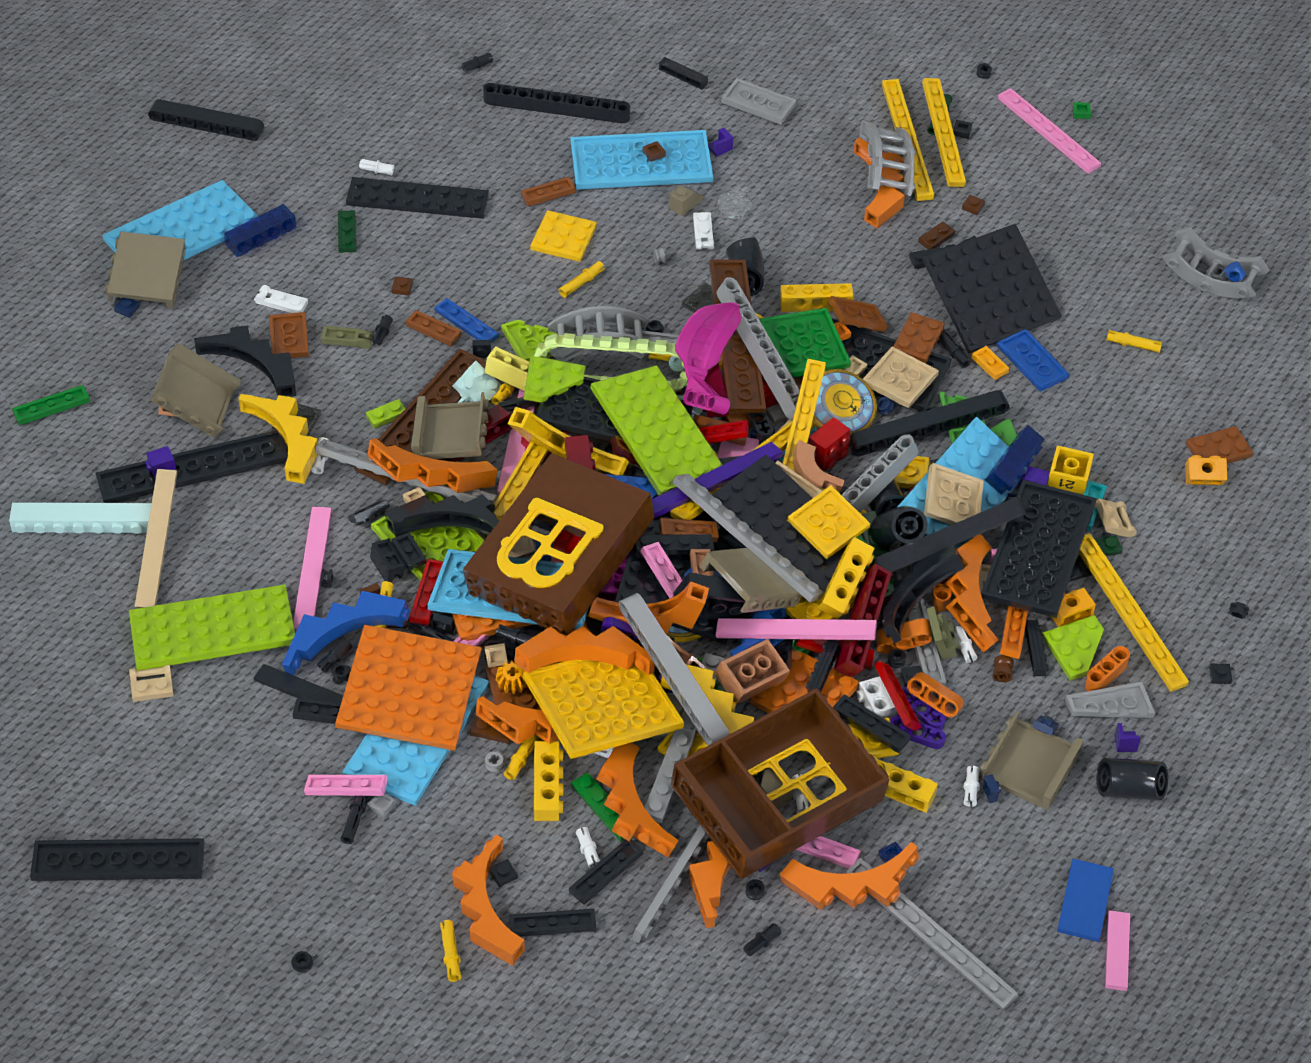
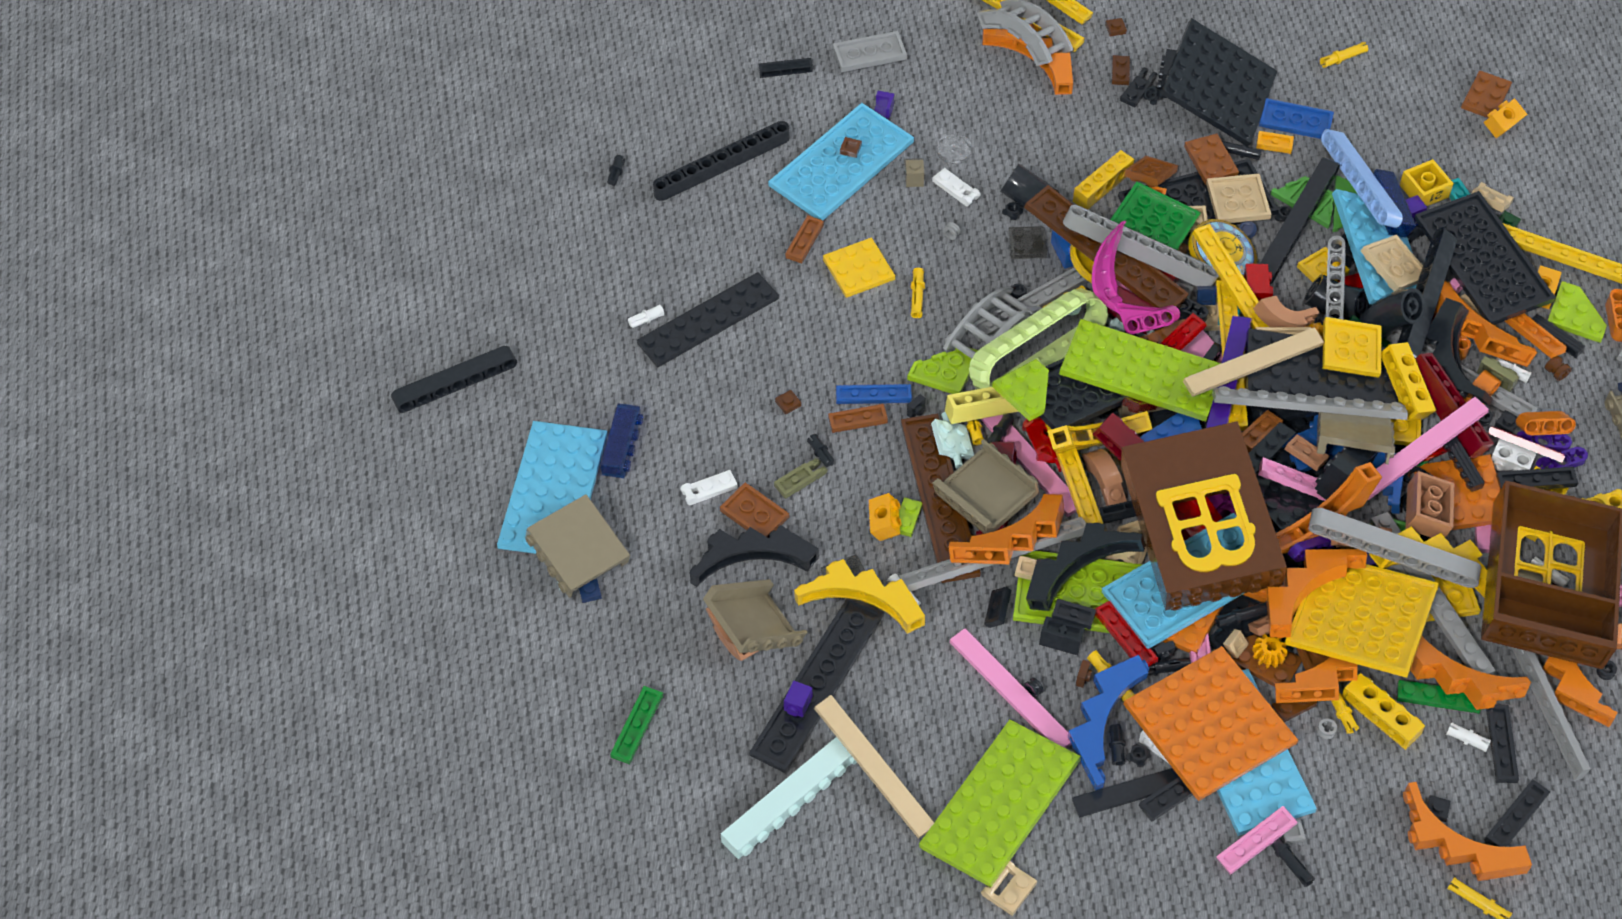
camera: 40 degrees left, 5 degrees up
dark green plate [338,210,356,253] -> none
none -> light orange brick [869,493,901,541]
none -> tan tile [1183,327,1324,397]
none -> dark blue tile [1196,286,1217,305]
none -> light blue beam [1321,129,1402,228]

